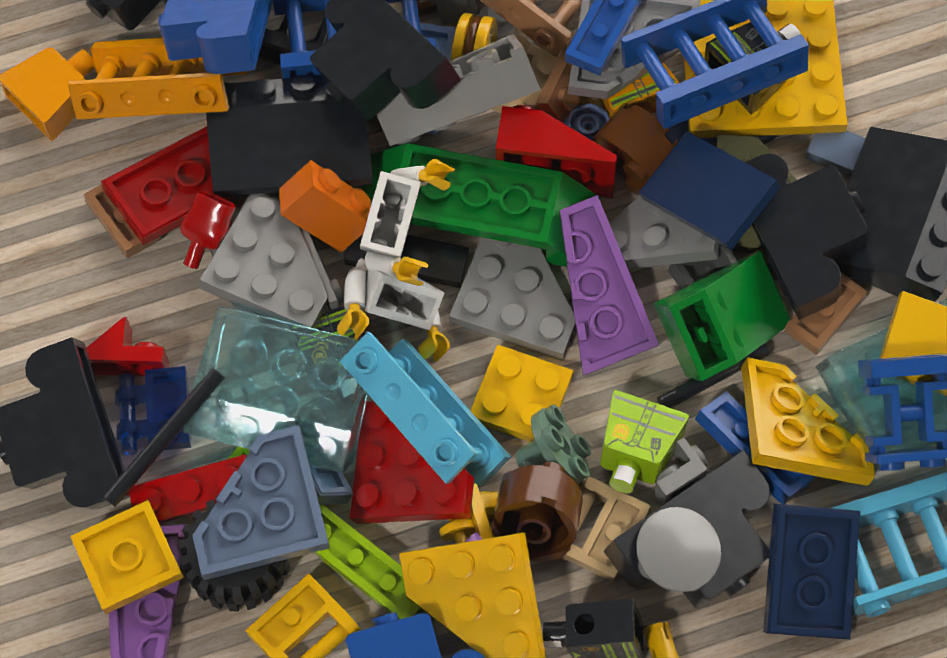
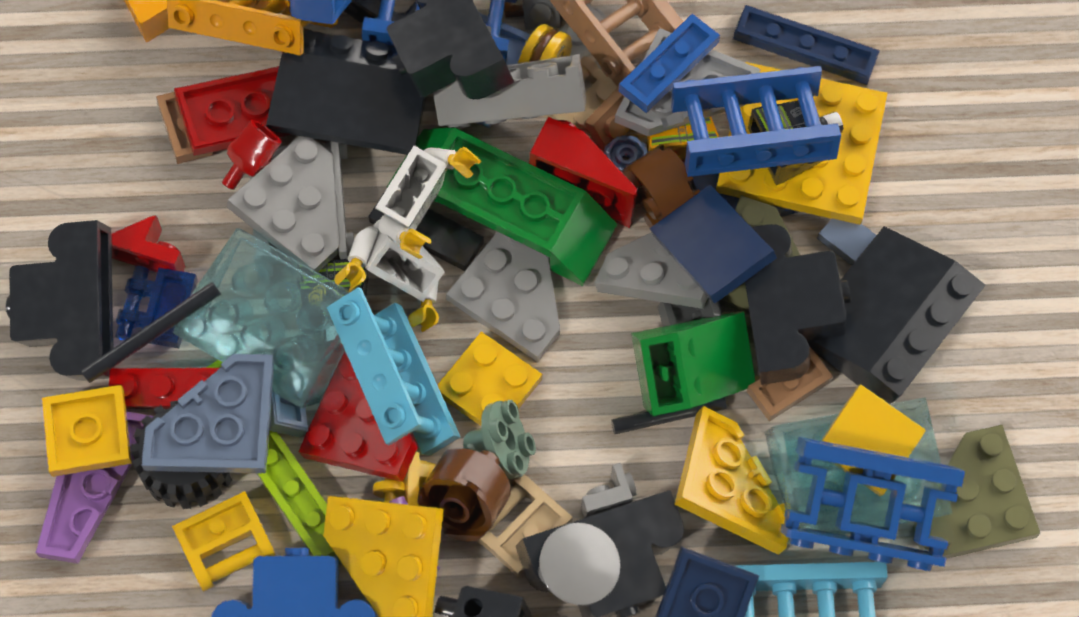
camera: 10 degrees right, 0 degrees up
orange brick [279,160,371,253] -> none
medium lavender wing [559,195,659,376] -> none
lime torso [600,389,689,493] -> none
blue plate [695,391,815,504] -> none

